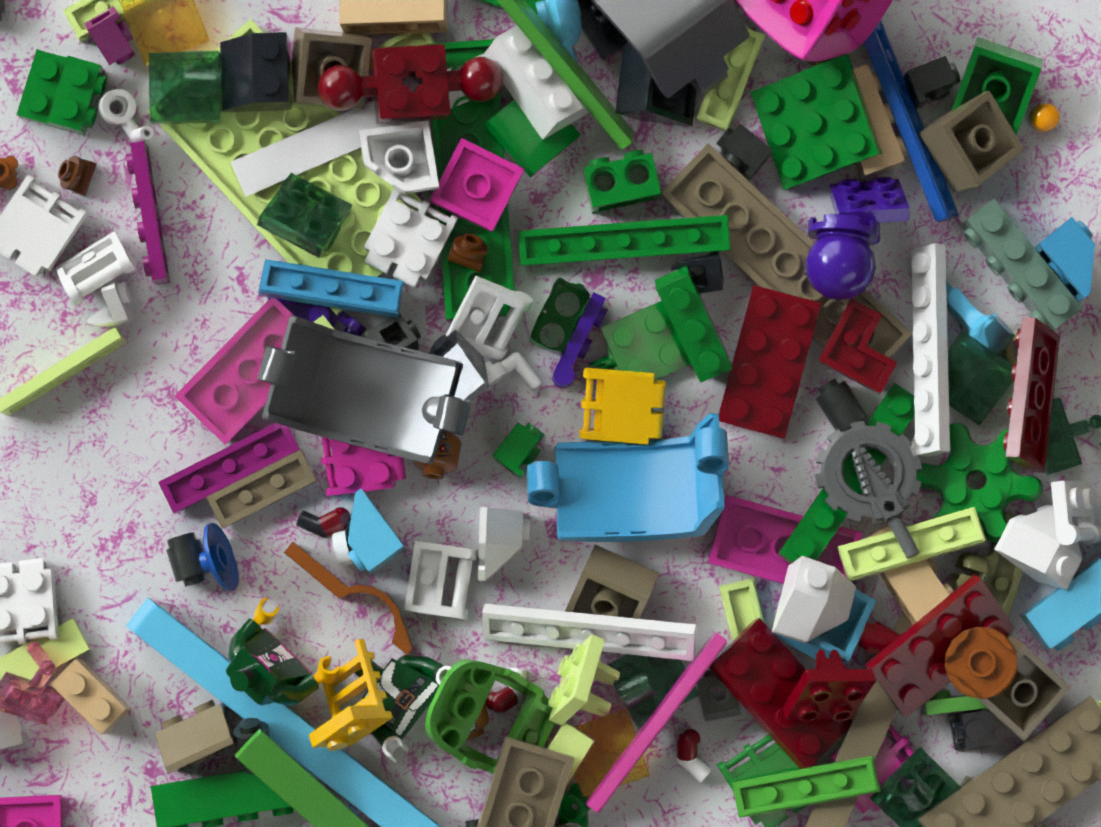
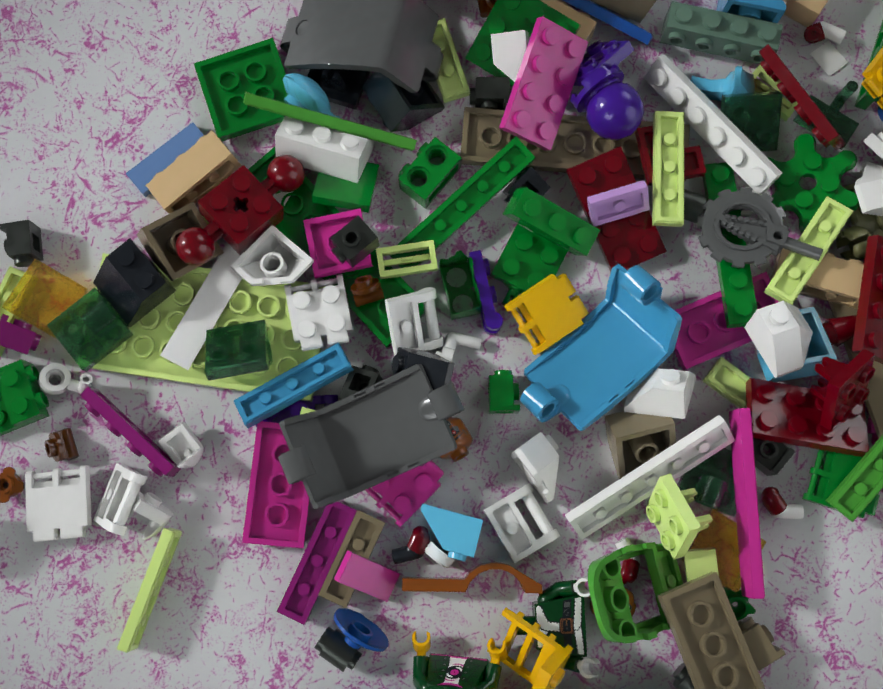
camera: 35 degrees left, 5 degrees down
none -> white plate [158,422,204,469]
none -> pearl dark grey brick [331,215,380,268]
none -> dark pink tile [334,550,400,602]
none -> yellowish green tile [376,240,438,279]
none -> white slope [491,30,530,82]
none -> dark pink plate [499,16,588,151]
none -> lavender plate [587,180,650,226]
none -> white slope [624,368,696,419]
none -> yellowish green tile [652,111,684,227]

